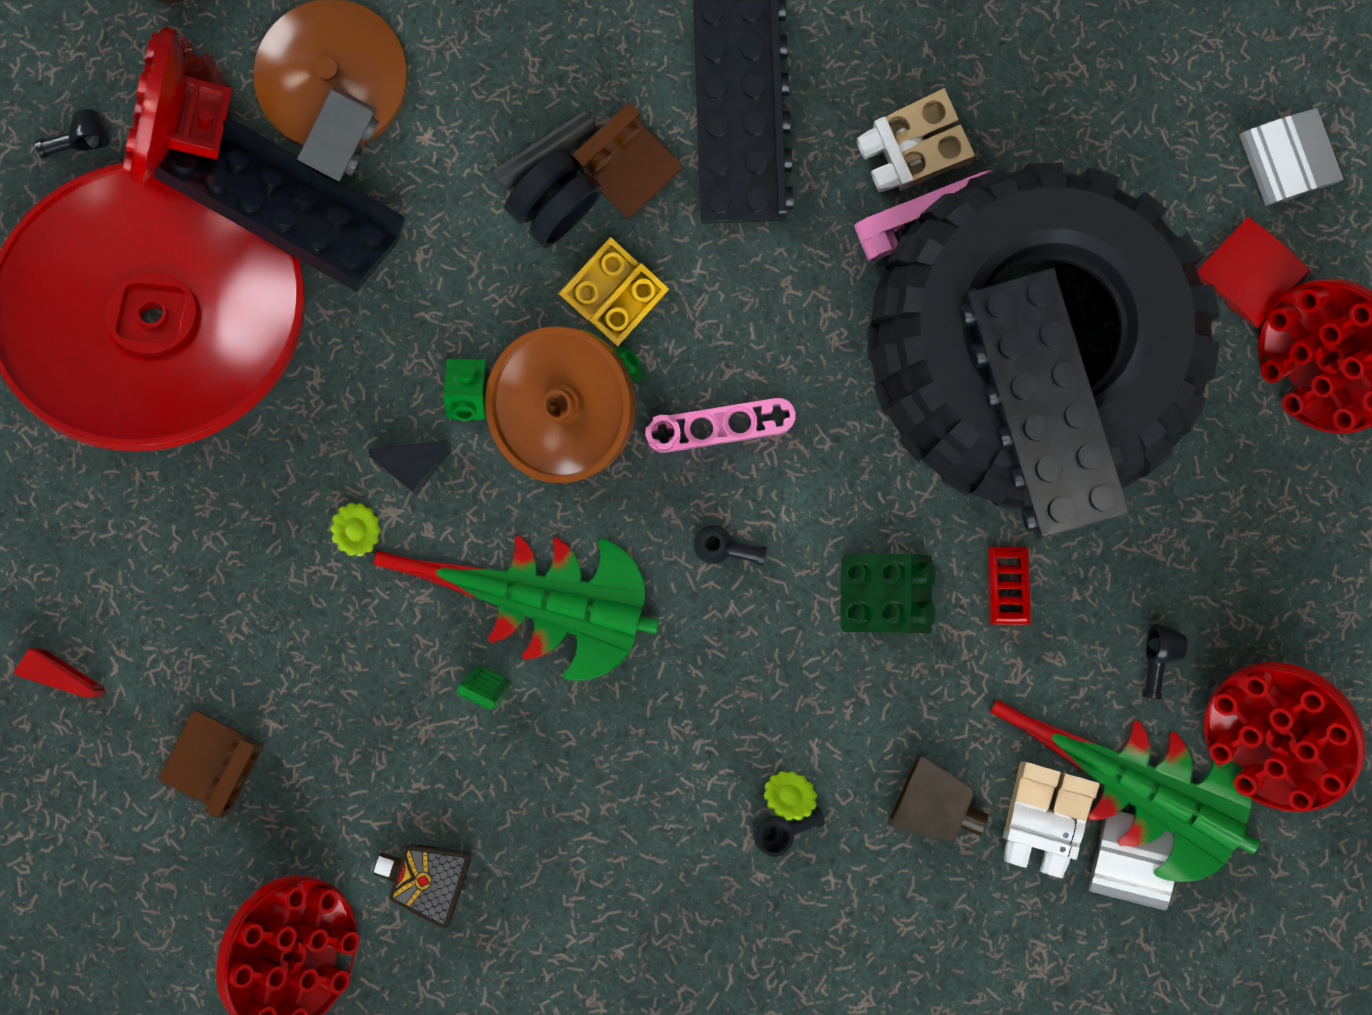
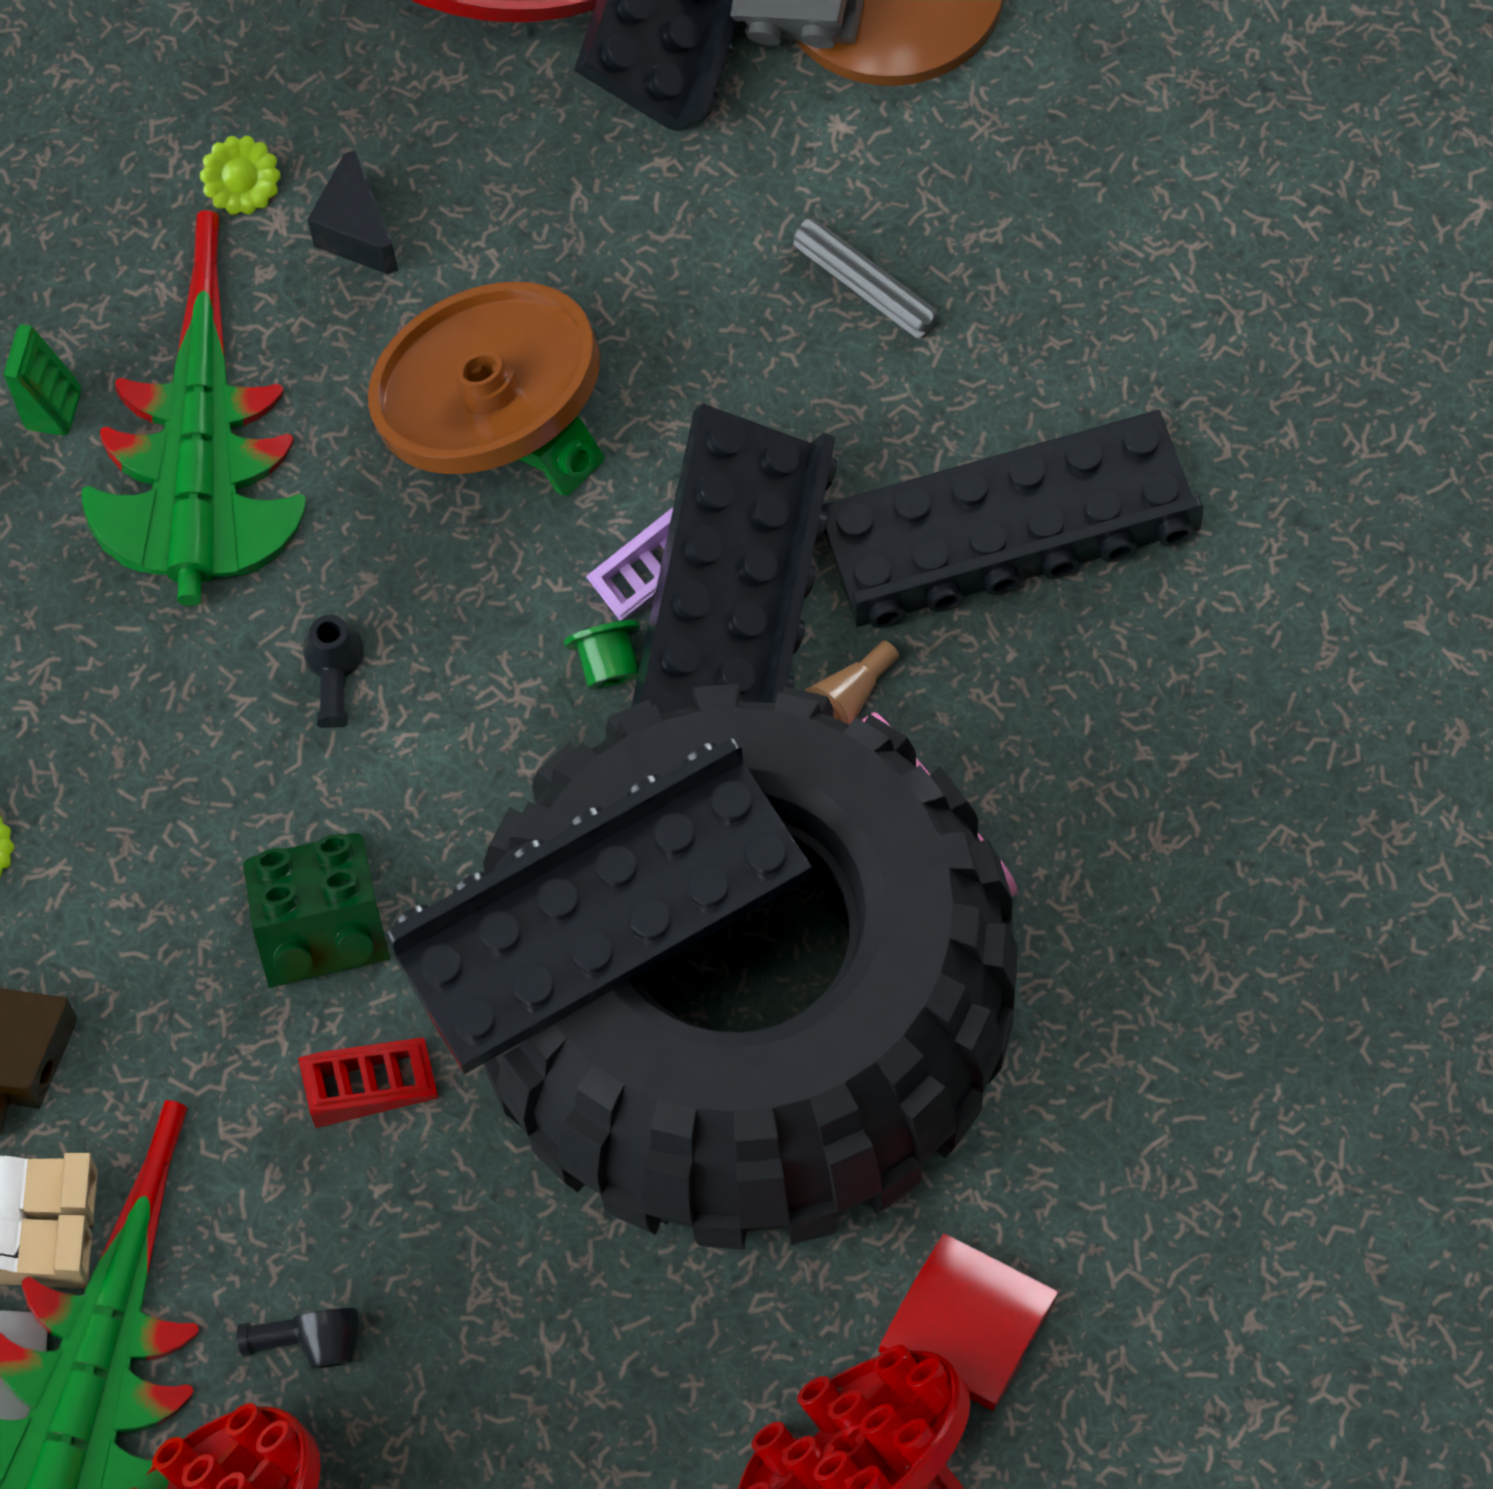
camera: 75 degrees right, 20 degrees down
green bracket [443,359,486,421] -> none
black wheel [504,148,603,248] -> none
yellow slope [558,237,669,346] -> none
reddish brown bracket [572,102,682,219] -> none
bright pink beam [645,398,796,453] -> none
tan hips [857,88,975,192] -> none
slope [1239,108,1344,206] -> none
none -> green piece [564,620,640,690]
none -> lavender slope [586,508,673,621]
none -> black bracket [631,403,837,714]
none -> medium nougat cone [804,641,899,725]

